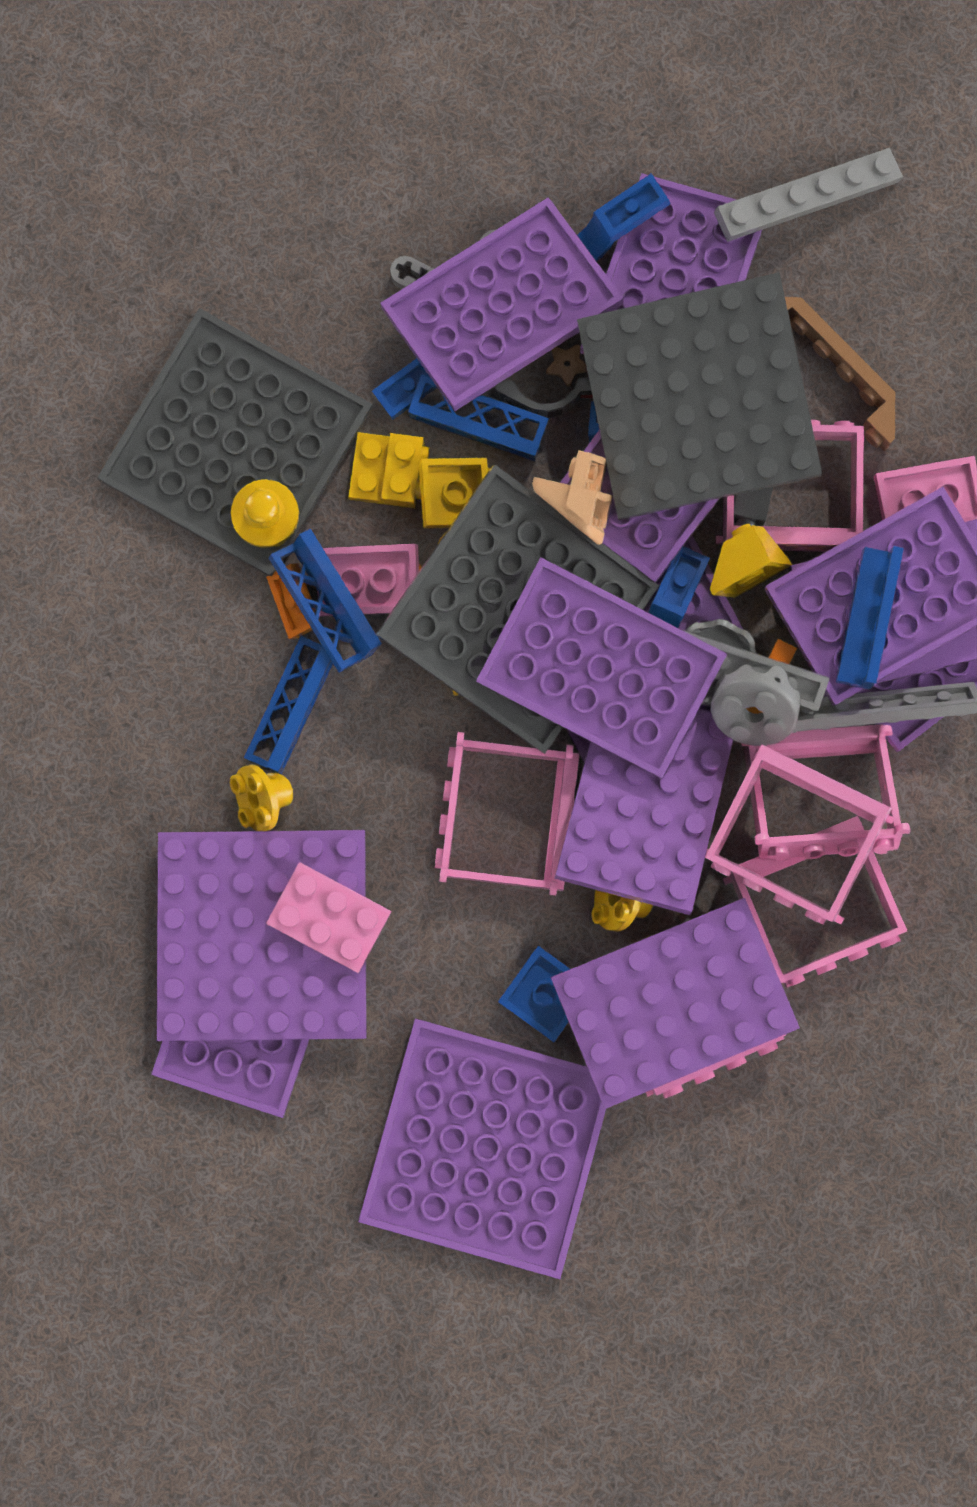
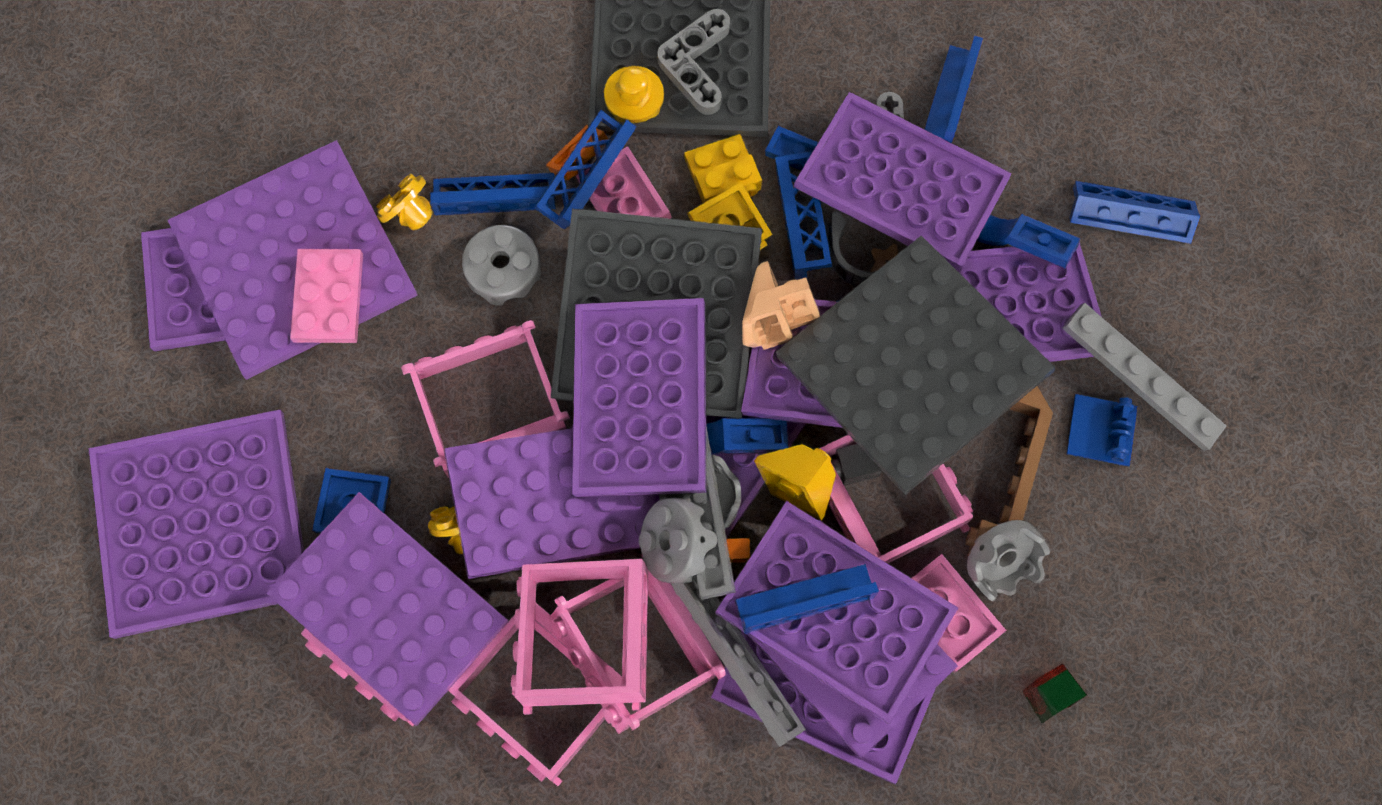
camera: 60 degrees right, 10 degrees down
none -> light grey plate [462,225,541,306]
none -> light grey beam [657,9,730,115]
none -> blue fence [924,36,983,143]
none -> light grey plate [967,520,1050,601]
none -> blue hinge [1066,394,1138,467]
none -> blue fence [1070,181,1200,244]

